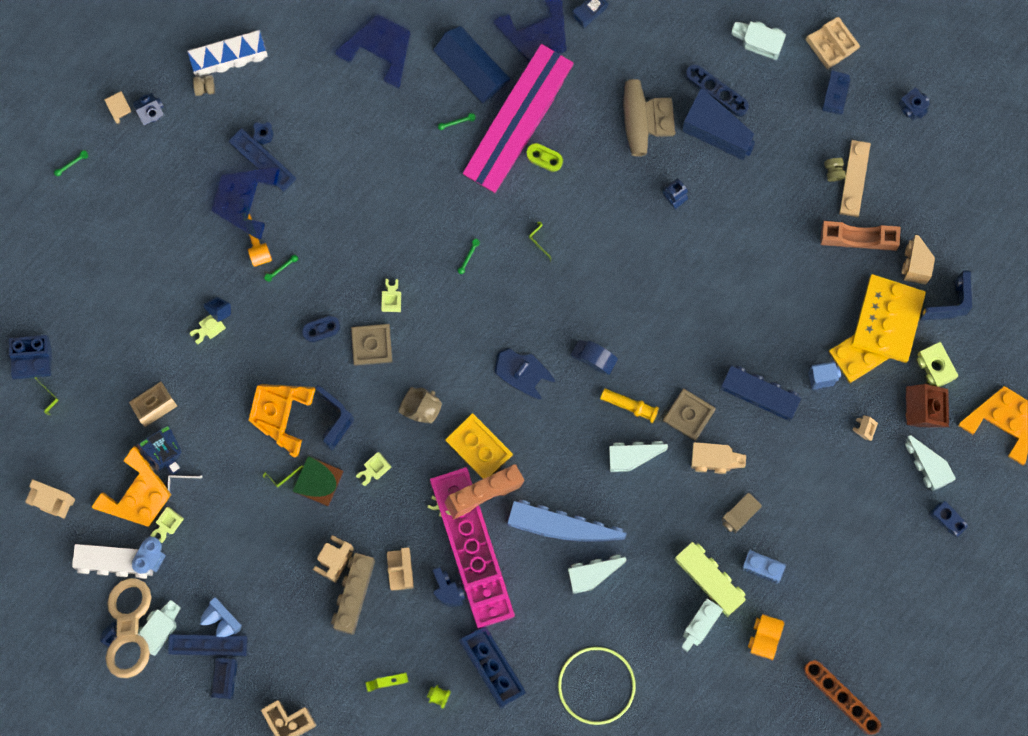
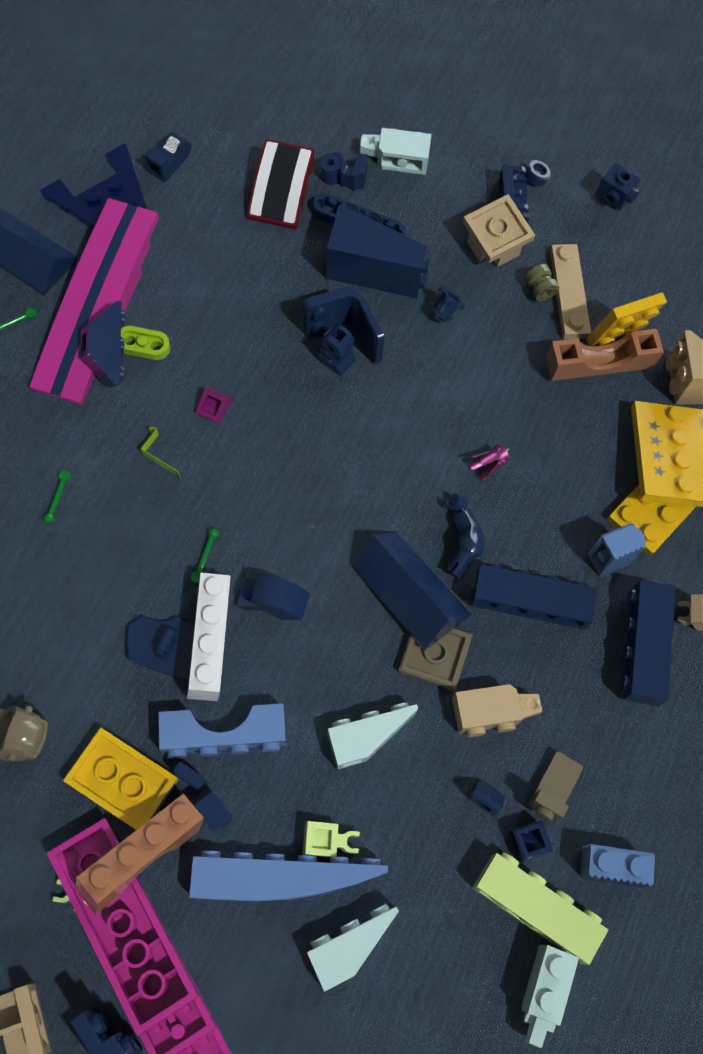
camera: 25 degrees left, 10 degrees down
yellow pin [600,388,659,423] -> none
dark tan plate [623,80,675,156] -> none
light orange brick [748,615,785,660] -> none
tan slope [805,17,860,69] -> none
none -> dark blue slope [80,301,125,388]
none -> medium blue arch [159,703,286,759]
none -> dark blue tile [173,762,208,793]
none -> white brick [187,573,230,701]
none -> green hinge [190,528,219,584]
none -> magenta slope [195,387,234,424]
none -> dark blue slope [195,791,232,831]
none -> slope [247,139,315,230]
none -> dark blue piece [303,284,385,364]
none -> yellowish green plate [303,821,360,857]
none -> dark blue leg [320,152,367,191]
none -> dark blue slope [352,532,471,650]
none -> dark blue brick [430,286,465,322]
none -> dark blue arm [445,493,485,578]
none -> tan panel [463,194,535,267]
none -> dark blue slope [468,779,505,815]
none -> flat silver piece [469,444,509,481]
none -> dark blue slope [509,820,554,863]
none -> dark blue tile [525,160,551,186]
none -> yellow plate [586,292,667,346]
none -> dark blue brick [620,579,676,707]

